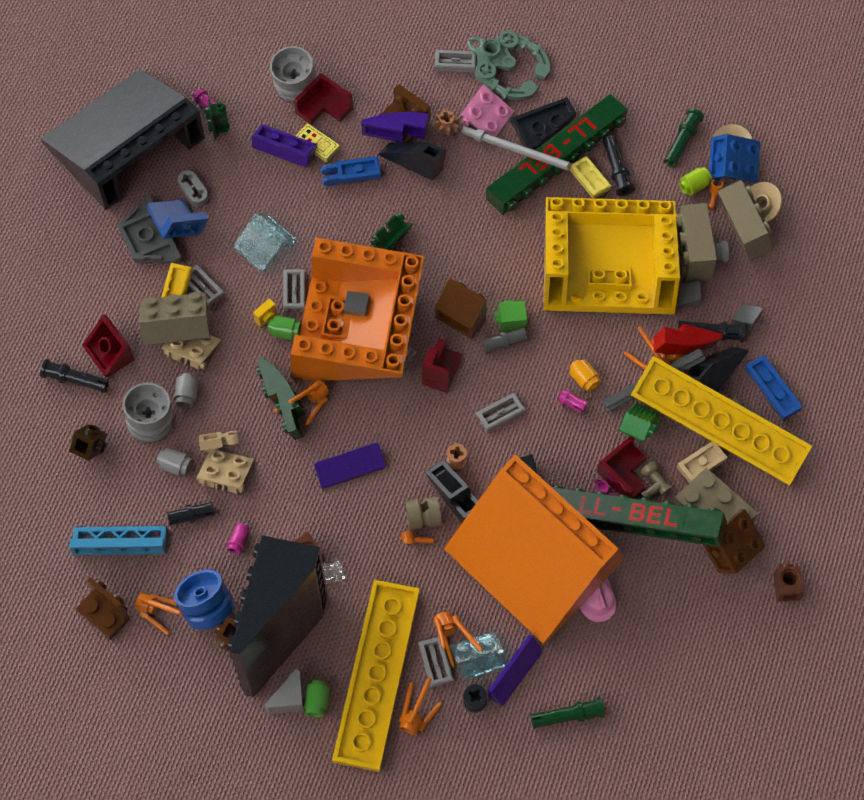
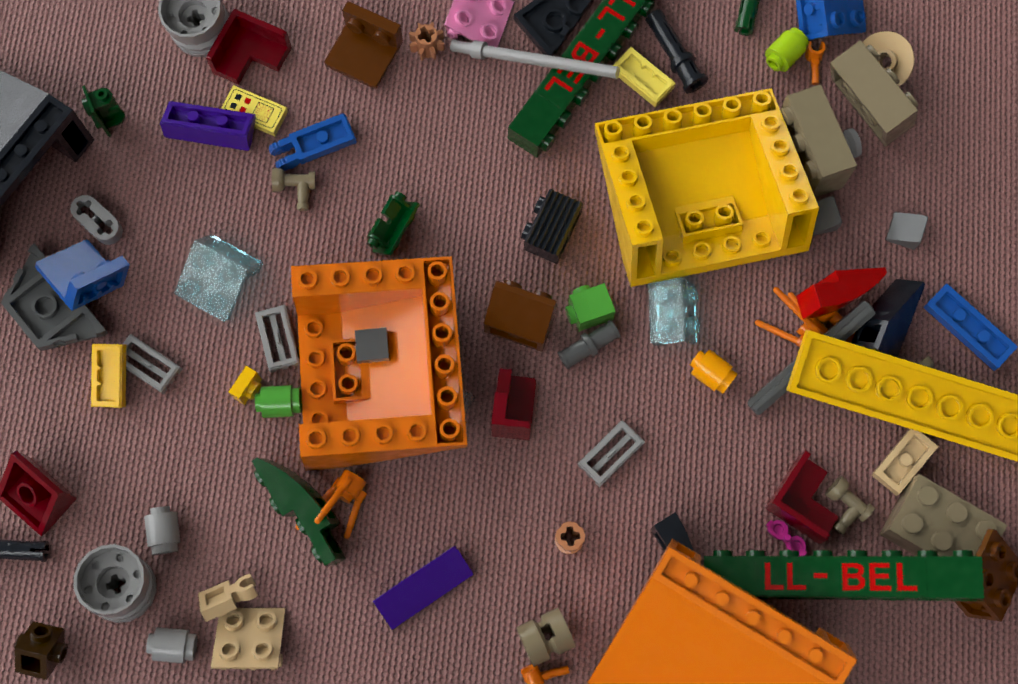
camera: 15 degrees left, 10 degrees up
dark tan brick [139,292,210,345] -> none
tan hinge [161,335,221,370] -> none
dark pink pin [193,88,217,109] -> none
dark purple slope [361,112,429,142] -> none
black slope [378,142,446,181] -> none
black slope [425,460,478,523] -> none
dark pink pin [558,389,588,414] -> none
green brick [619,402,661,442] -> none
black pin [678,320,745,343] -> none
none -> dark tan piece [272,168,316,211]
none -> black brick [521,189,583,264]
none -> clear light blue bracket [648,277,700,345]

